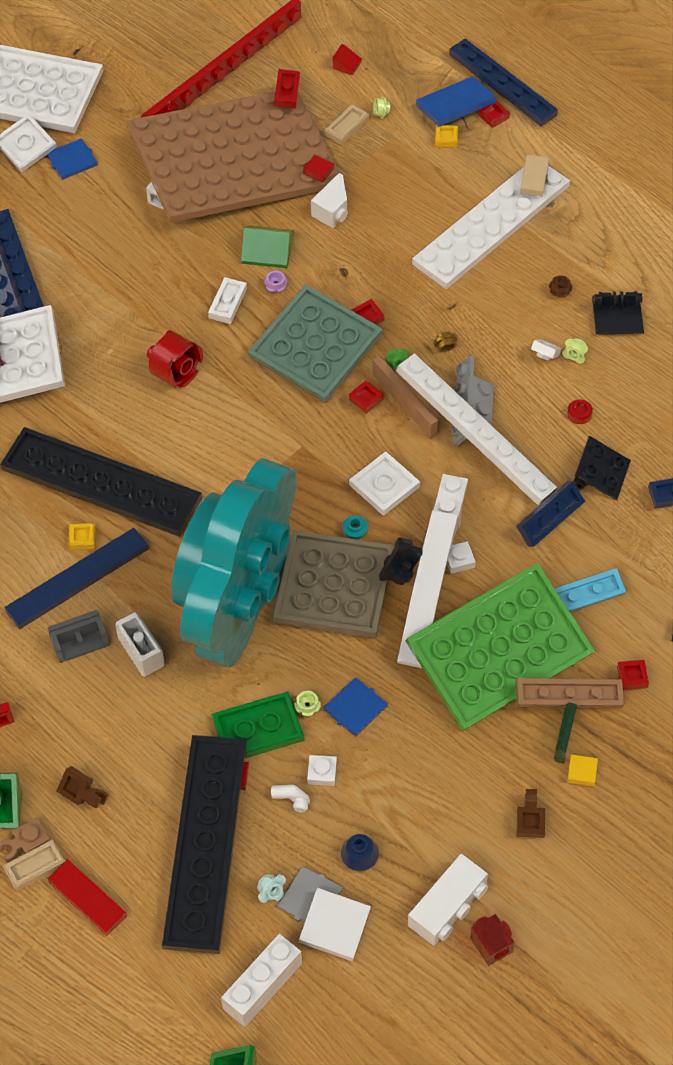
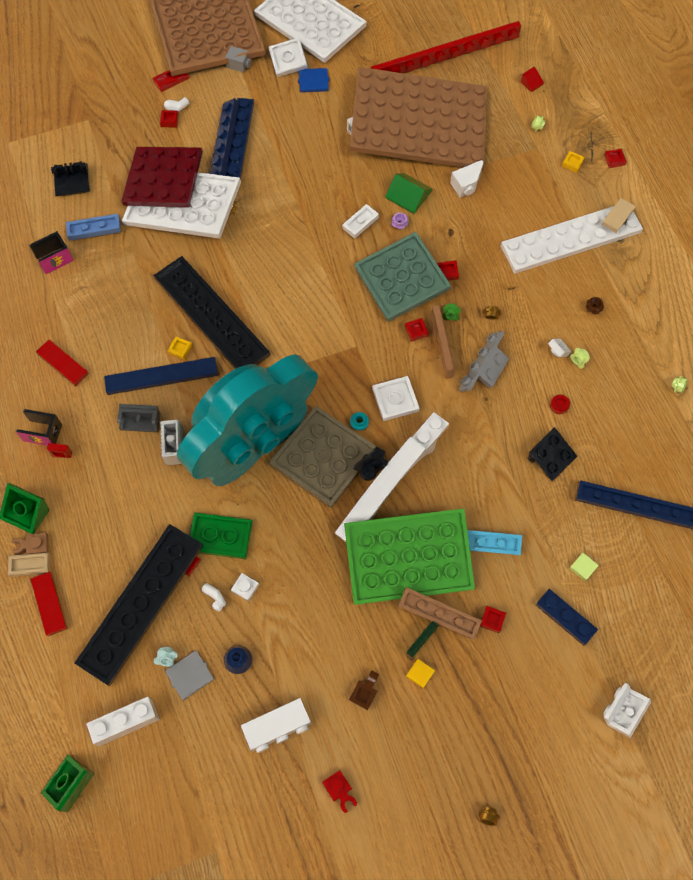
camera: 25 degrees right, 10 degrees up
reddish brown plate [56,766,109,808] -> none
red brick [147,330,203,388] -> none
red plate [274,69,300,109] -> none
yellowish green plate [294,691,321,717] -> none
white tile [298,888,371,961] -> none
red tile [303,154,334,183] -> none
blue piece [323,677,388,737] -> none
tan tile [324,104,369,145] -> none
white plate [396,353,557,506] -> none
blue tile [416,76,496,127] -> none
white plate [447,541,476,574] -> none
dark blue plate [449,38,558,126] -> none
clear red brick [470,914,514,966] -> none
dark blue plate [516,481,585,547] -> none
black hinge [592,291,644,335] -> none
none -> red plate [322,770,357,813]

